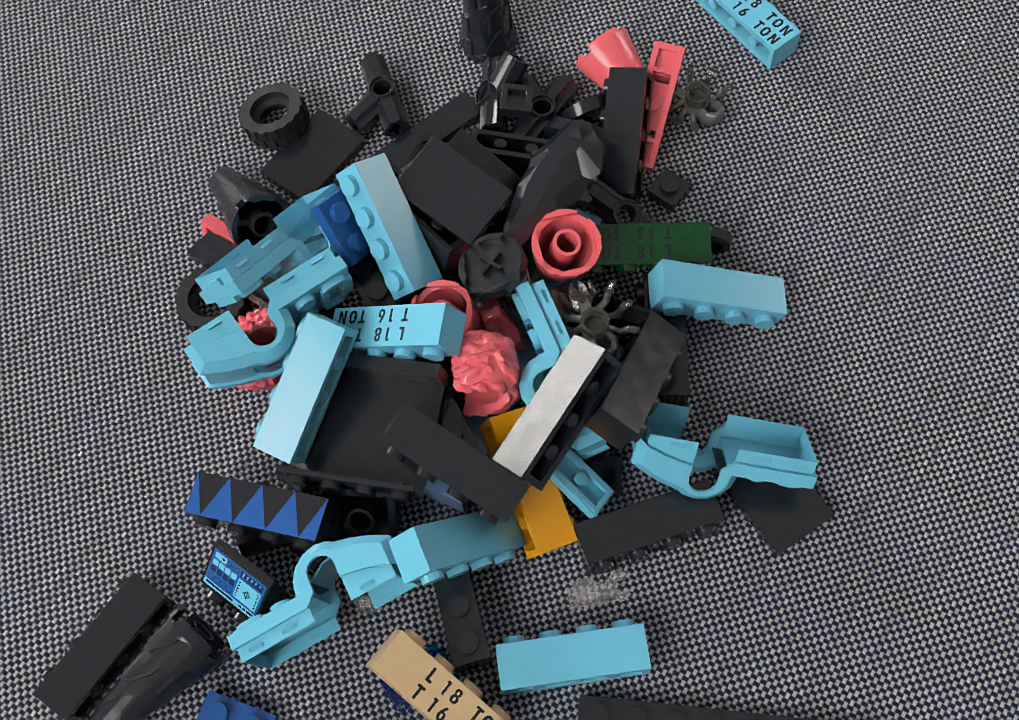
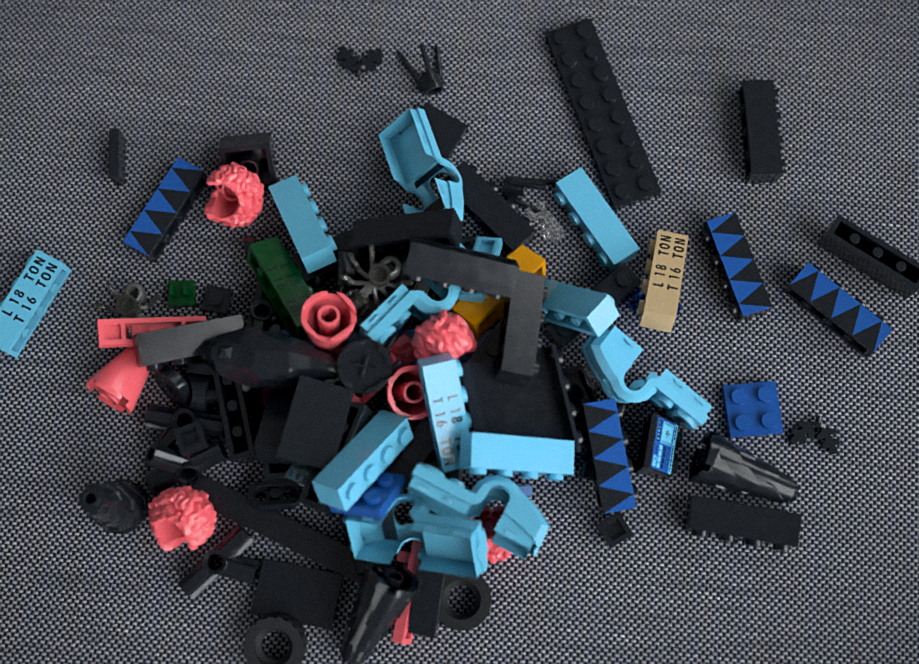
camera: 120 degrees left, 10 degrees up
none -> black tile [108,128,126,185]
none -> black brick [123,157,207,264]
none -> coral hair [148,486,217,551]
none -> dark green tile [168,280,197,308]
none -> coral hair [204,162,264,229]
none -> black slope [218,132,278,192]
none -> black animal [337,46,383,77]
none -> black plant [397,43,445,96]
none -> black plant [502,175,559,219]
none -> black plate [595,511,634,549]

